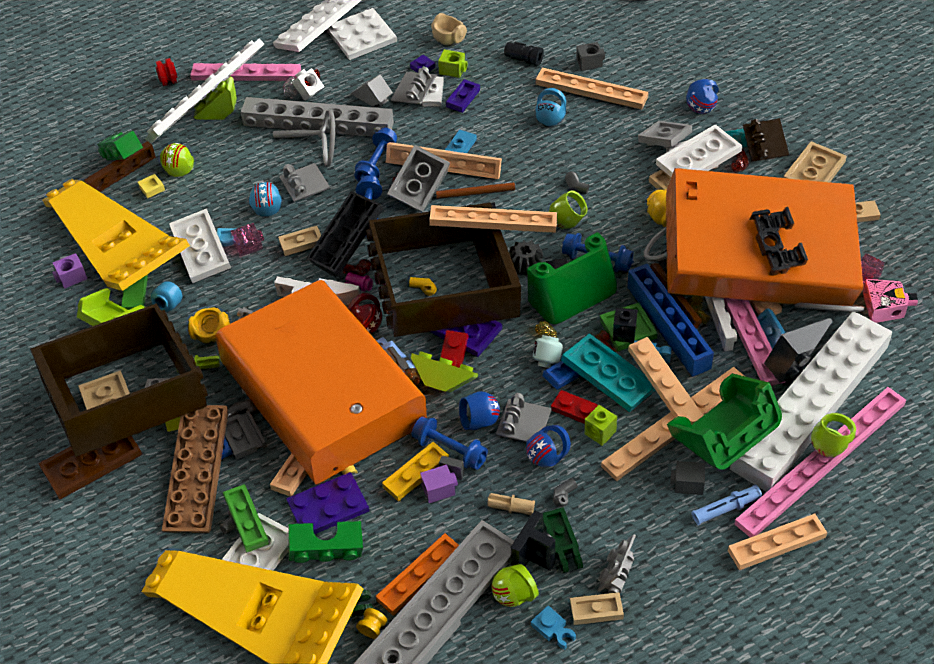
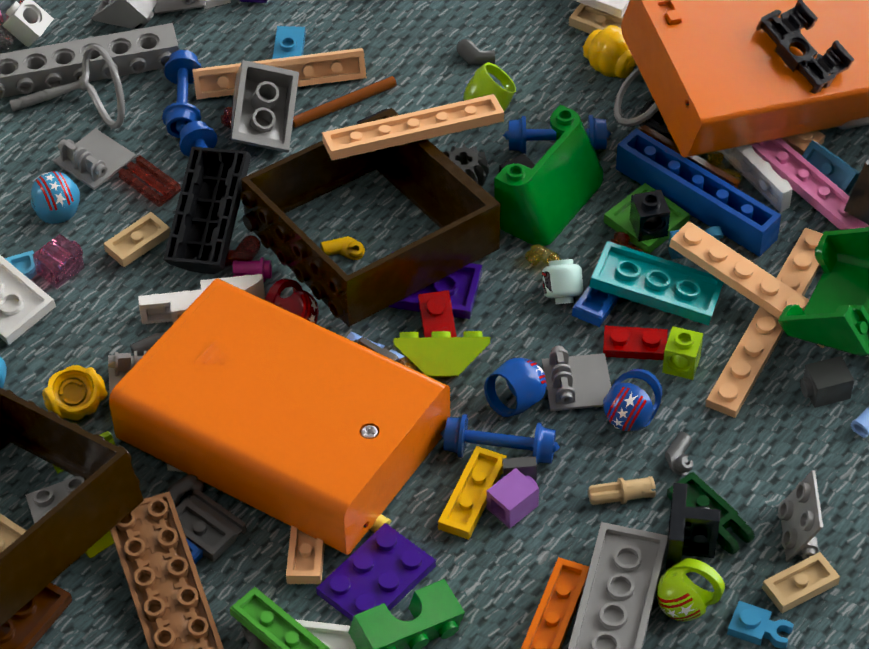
camera: 25 degrees left, 0 degrees up
none -> clear red tile [118,155,181,207]

